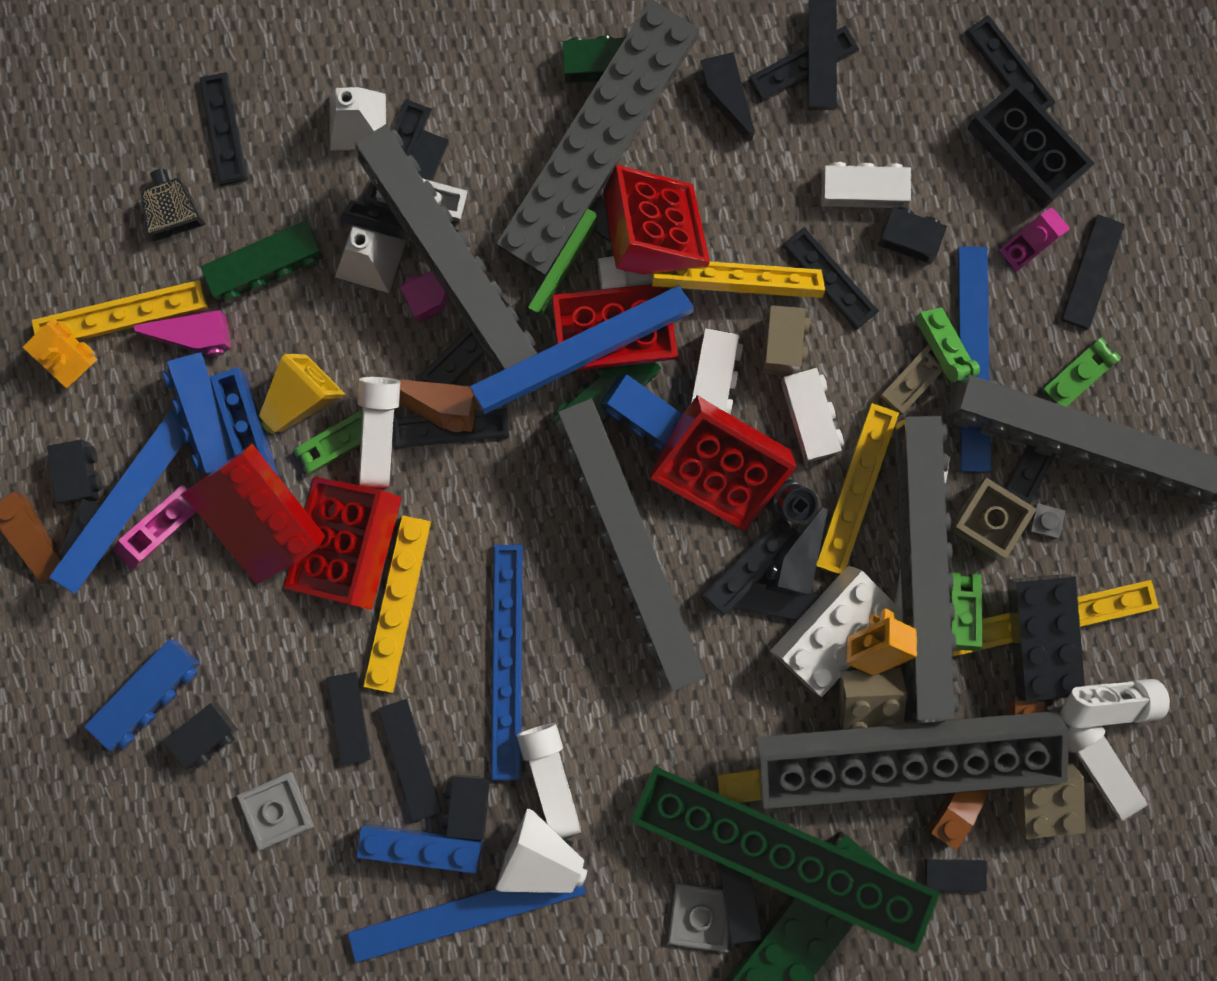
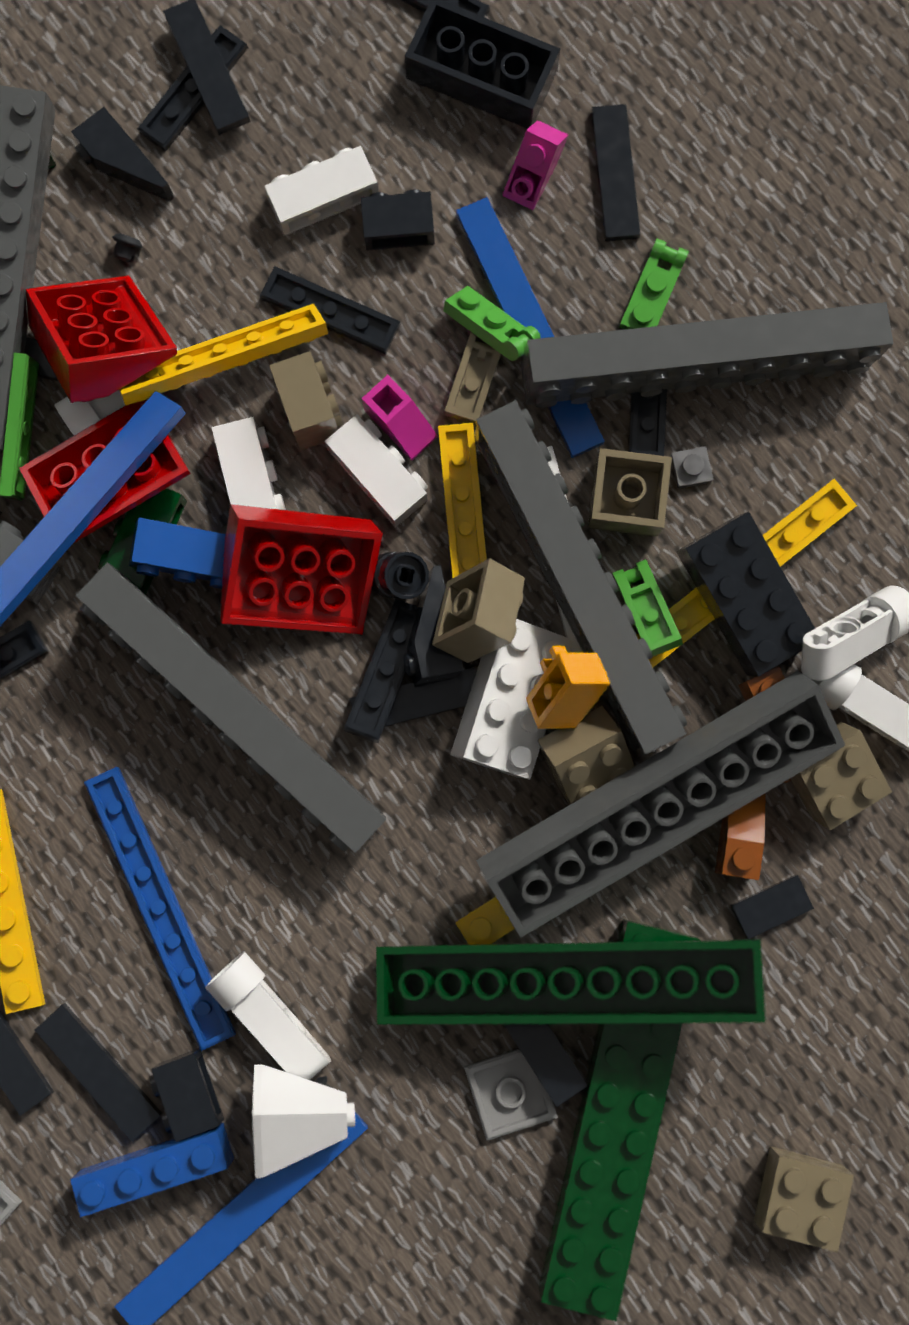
camera: 25 degrees left, 0 degrees up
none -> black piece [112,233,143,263]
none -> dark pink slope [361,375,438,460]
none -> dark tan brick [432,558,525,663]

